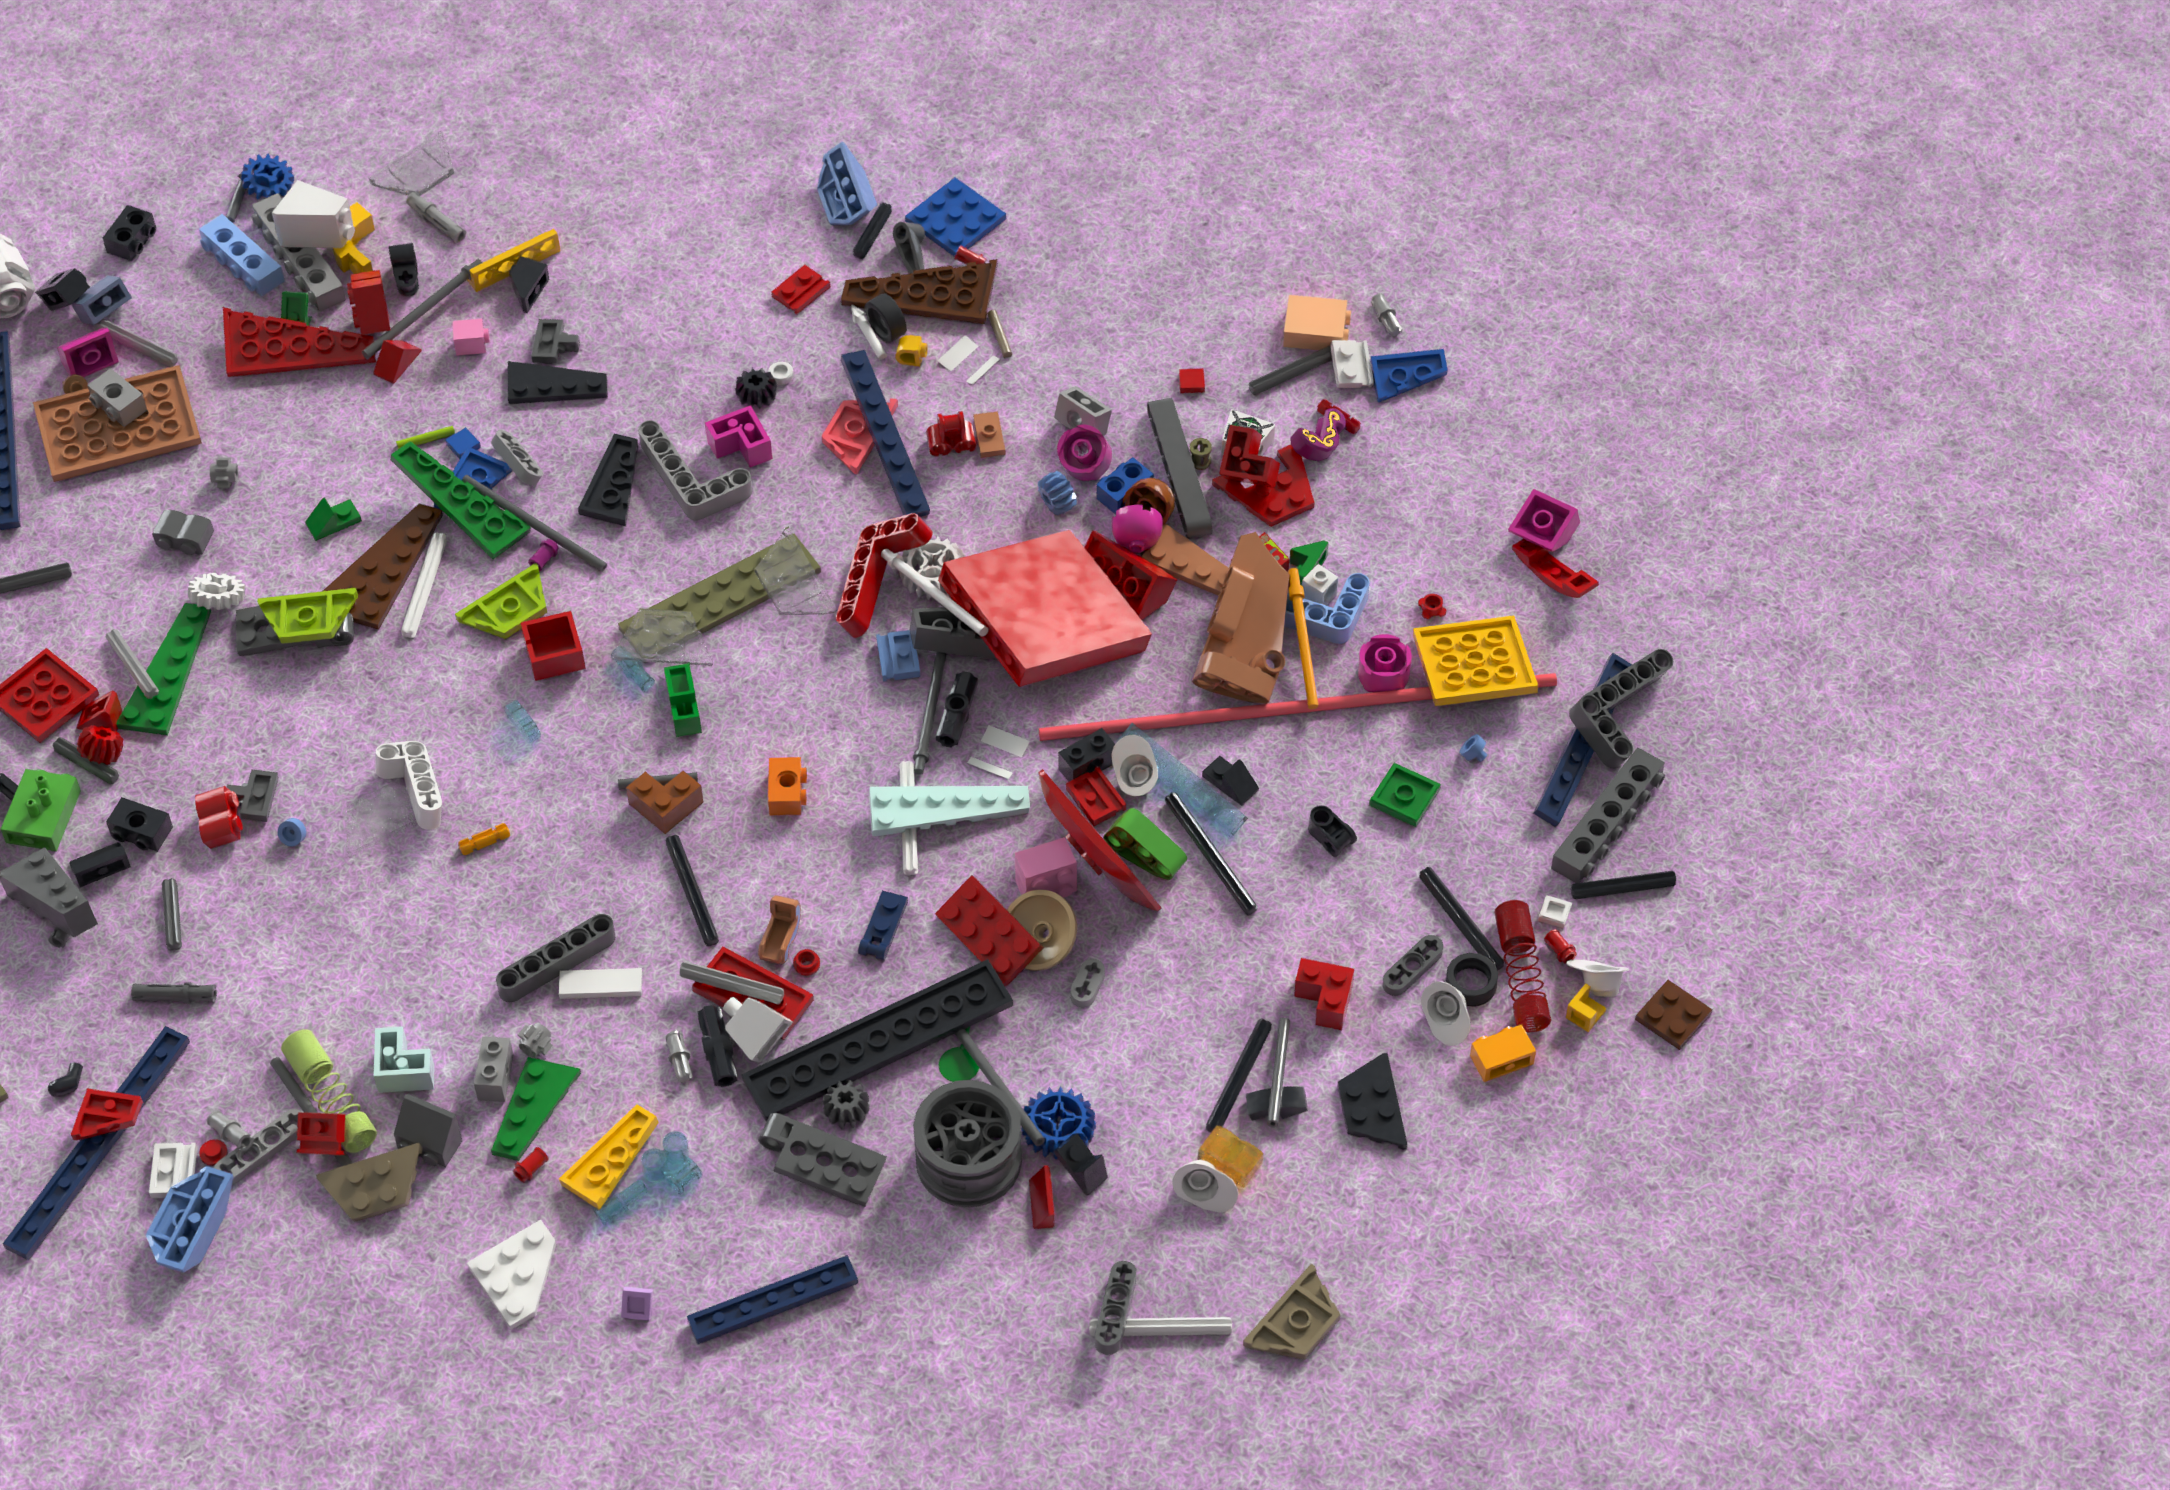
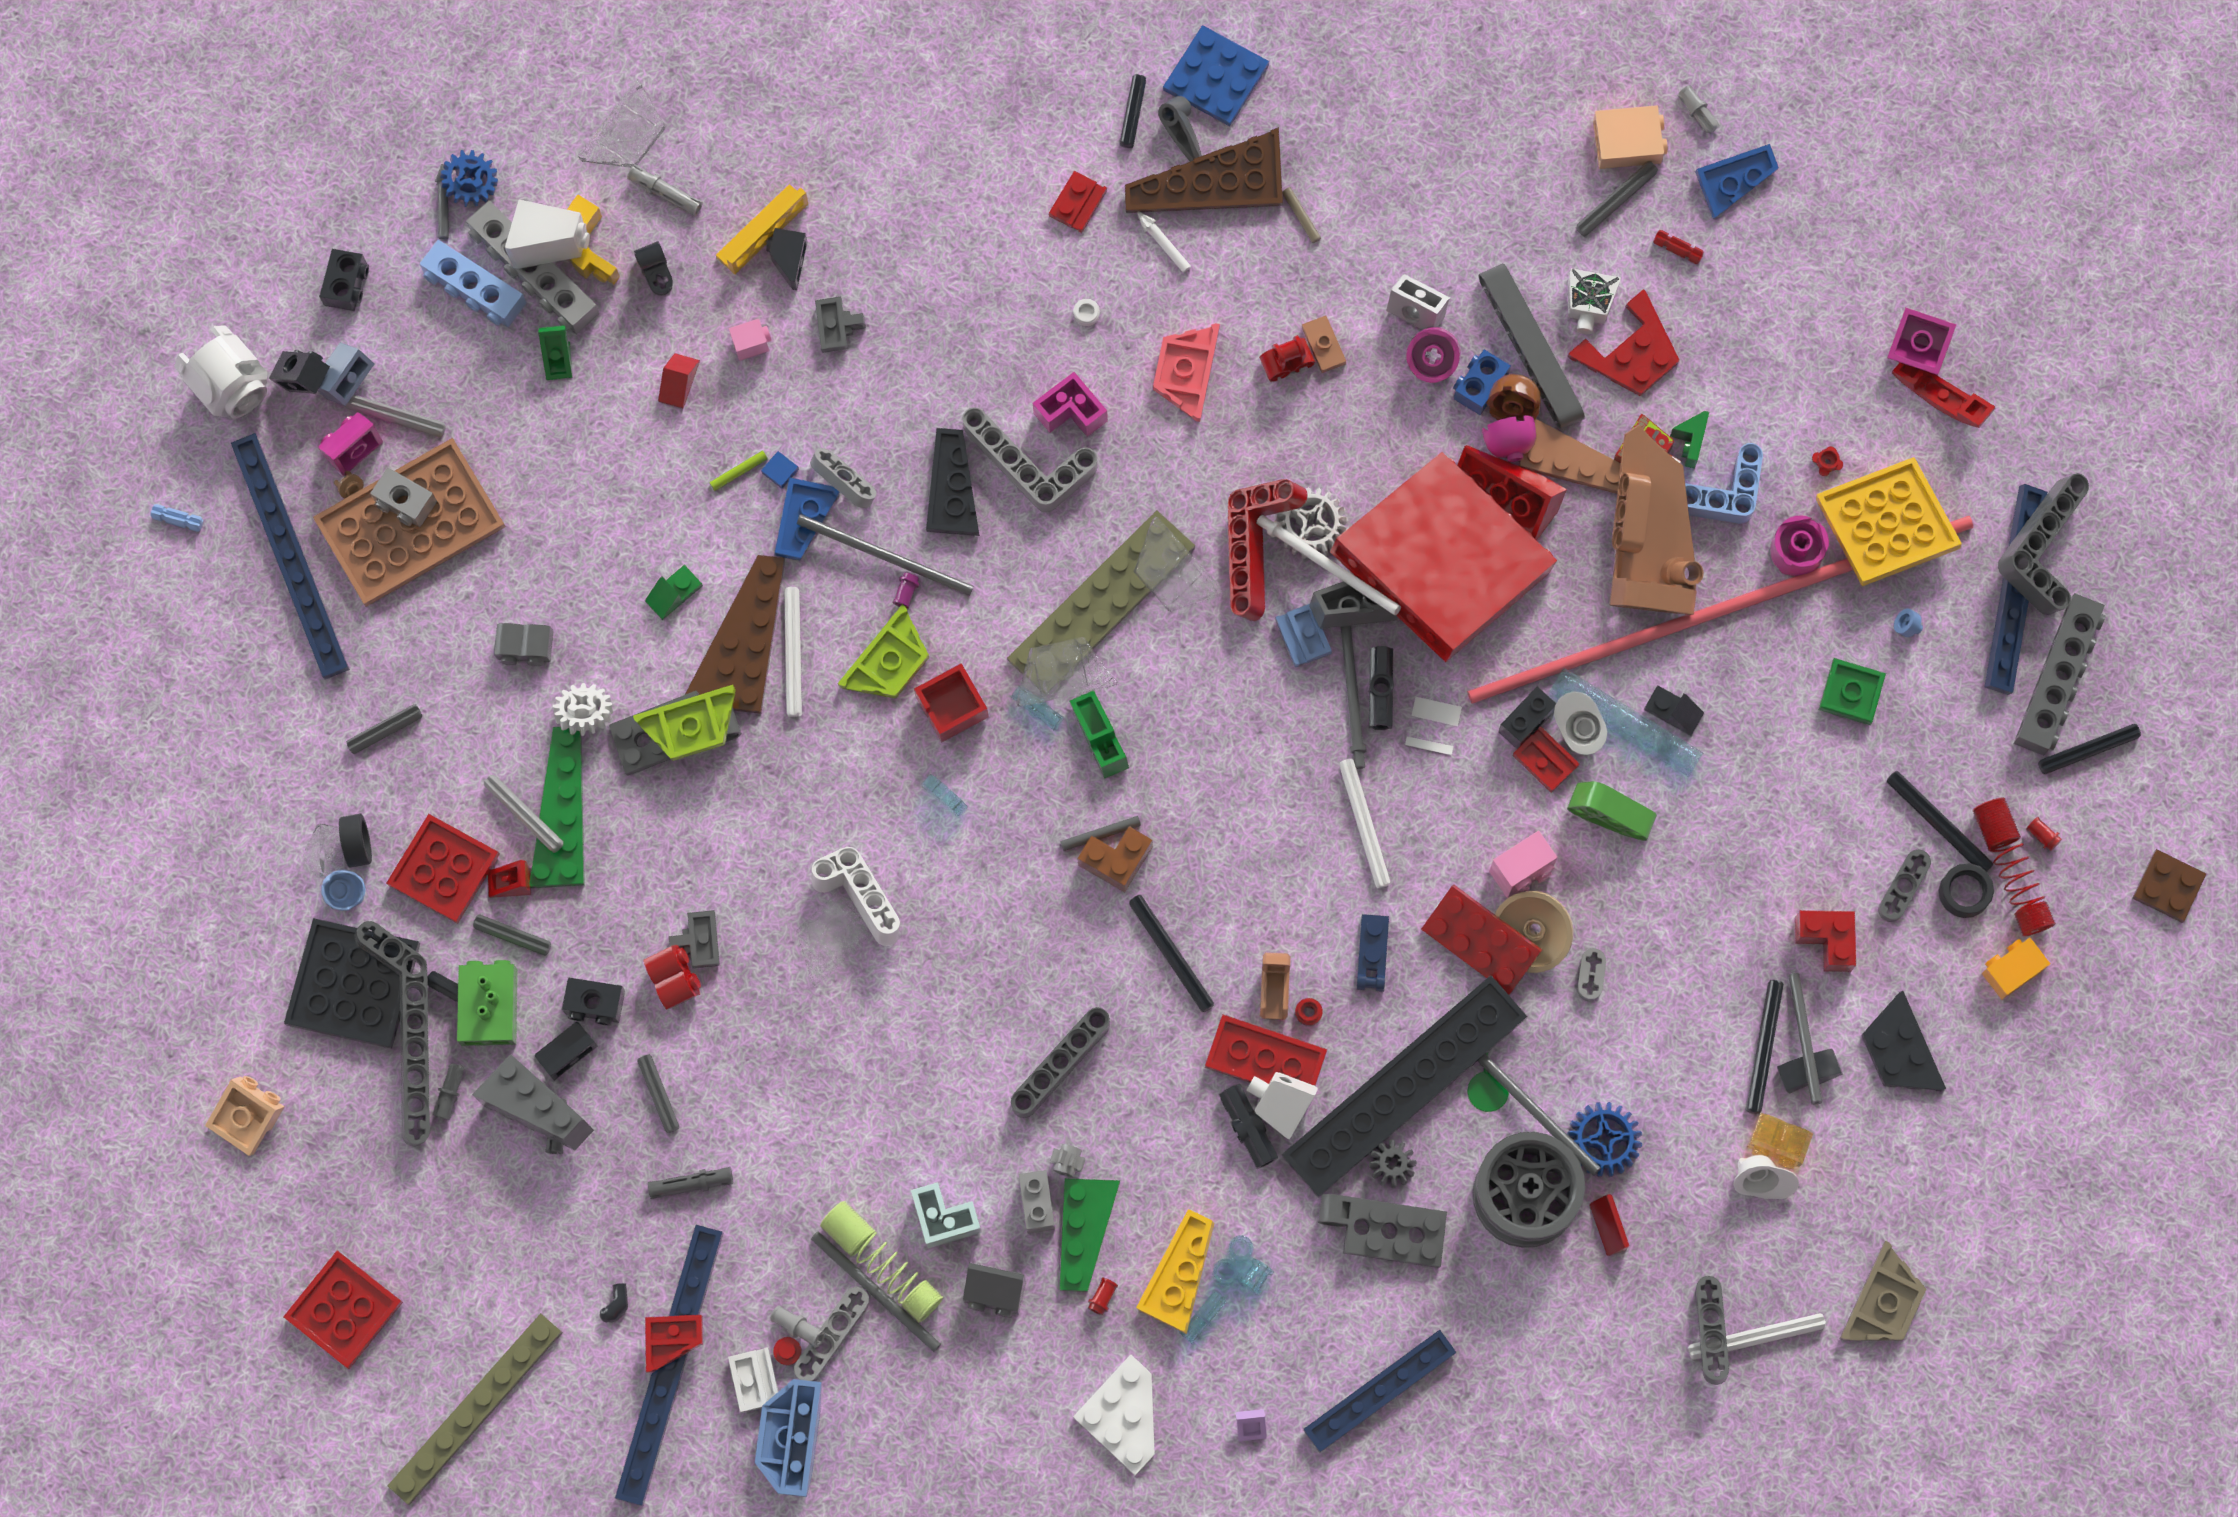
camera: 10 degrees left, 20 degrees up
red gear [77,725,124,765] -> none
light grey gear [210,458,239,488] -> none
red wing [223,307,376,377] -> none
medium blue tile [277,818,306,846] -> none
red plate [296,1112,346,1155] -> none
dark tan wing [316,1143,423,1222] -> none
red piece [347,270,391,335] -> none
dark grey bar [362,259,482,359] -> none
green wing [390,441,531,560] -> none
light orange axle [458,823,510,855] -> none
black wing [508,361,608,404] -> none
white tile [559,968,642,999] -> none
light grey axle [665,1031,692,1083] -> none
light grey axle [679,962,784,1004] -> none
black gear [735,367,777,409] -> none
orange brick [768,757,807,816] -> none
medium blue wedge [817,141,877,225] -> none
dark blue plate [841,350,930,517] -> none
black tyre [865,294,907,343] -> none
light aqua wing [869,786,1030,836] -> none
yellow plate [895,335,928,367] -> none
white sticker [938,335,1000,385] -> none
red pin [954,245,987,265] -> none
medium blue gear [1038,471,1077,516] -> none
red wedge [1038,769,1162,912] -> none
black slope [1053,1133,1108,1196] -> none
black axle [1165,792,1258,915] -> none
red tile [1179,368,1205,394] -> none
olive bush [1189,438,1212,470] -> none
red brick [1219,425,1280,488] -> none
light orange bar [1288,568,1318,709] -> none
magenta animal [1290,408,1346,462] -> none
white brick [1302,564,1338,606] -> none
black piece [1308,805,1357,857] -> none
white plate [1330,340,1374,388] -> none
white piece [1421,981,1471,1046] -> none
white tile [1538,895,1572,928] -> none
yellow panel [1566,984,1606,1032] -> none
white piece [1567,959,1629,997] -> none

